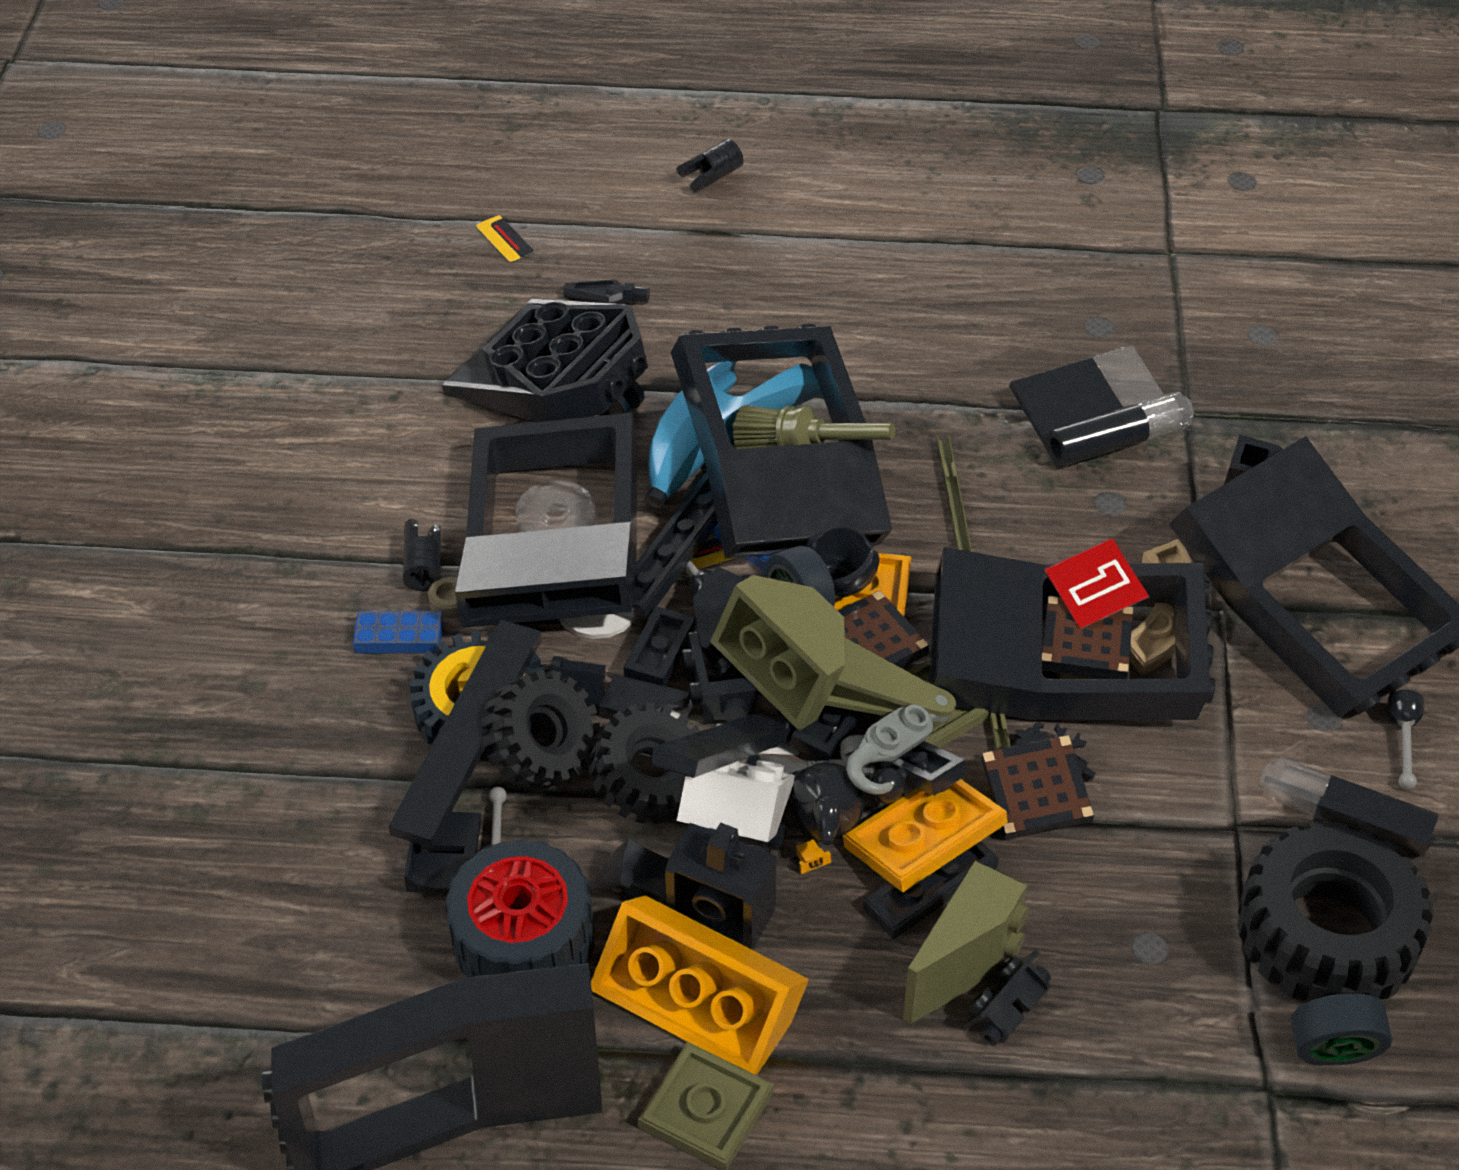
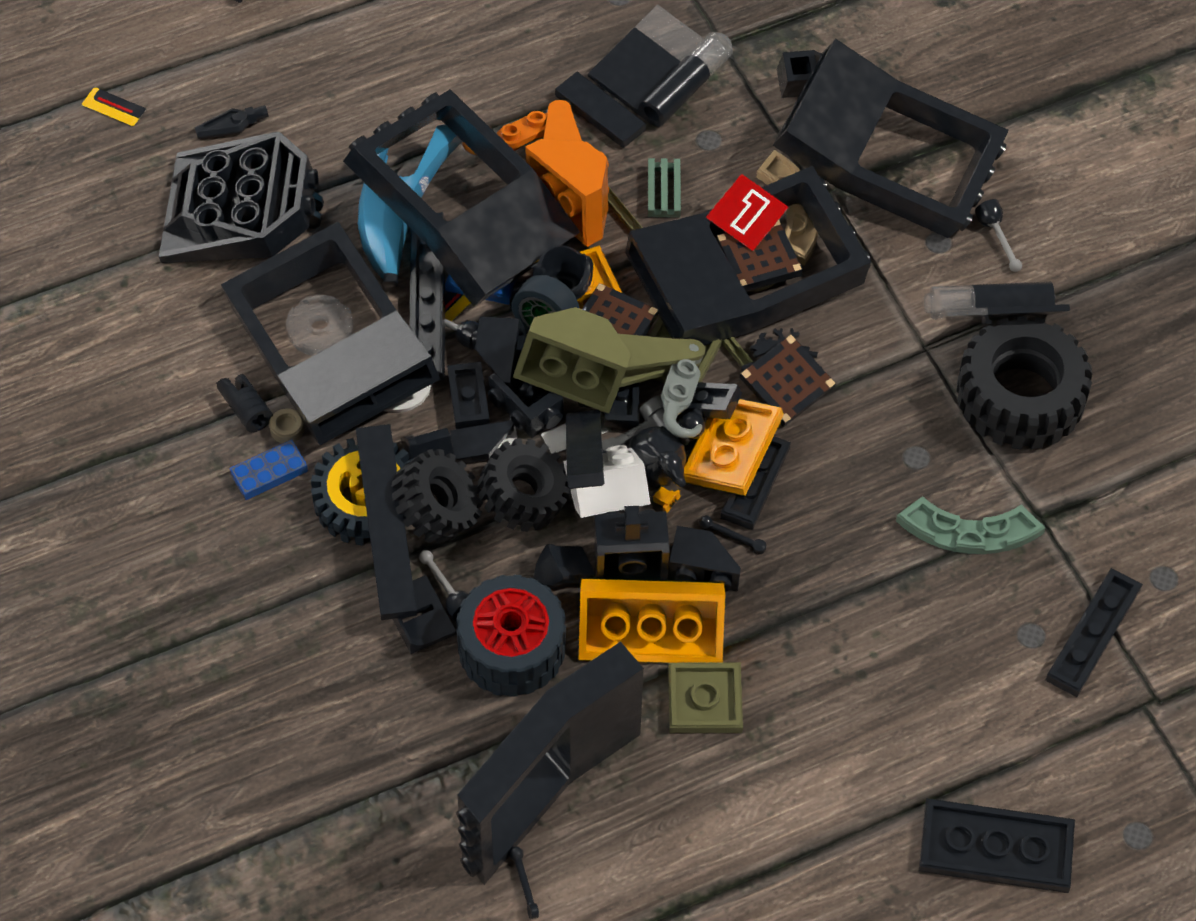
camera: 30 degrees left, 10 degrees up
olive piece [732,405,895,449] -> none
olive slope [903,861,1030,1024] -> none
black hinge [961,950,1051,1046] -> none
black wheel [1291,993,1392,1066] -> none
none -> orange slope [462,100,609,247]
none -> black tile [555,71,646,149]
none -> sand green tile [648,158,681,218]
none -> black slope [668,526,741,591]
none -> black hinge [699,515,767,554]
none -> sand green tile [896,496,1046,554]

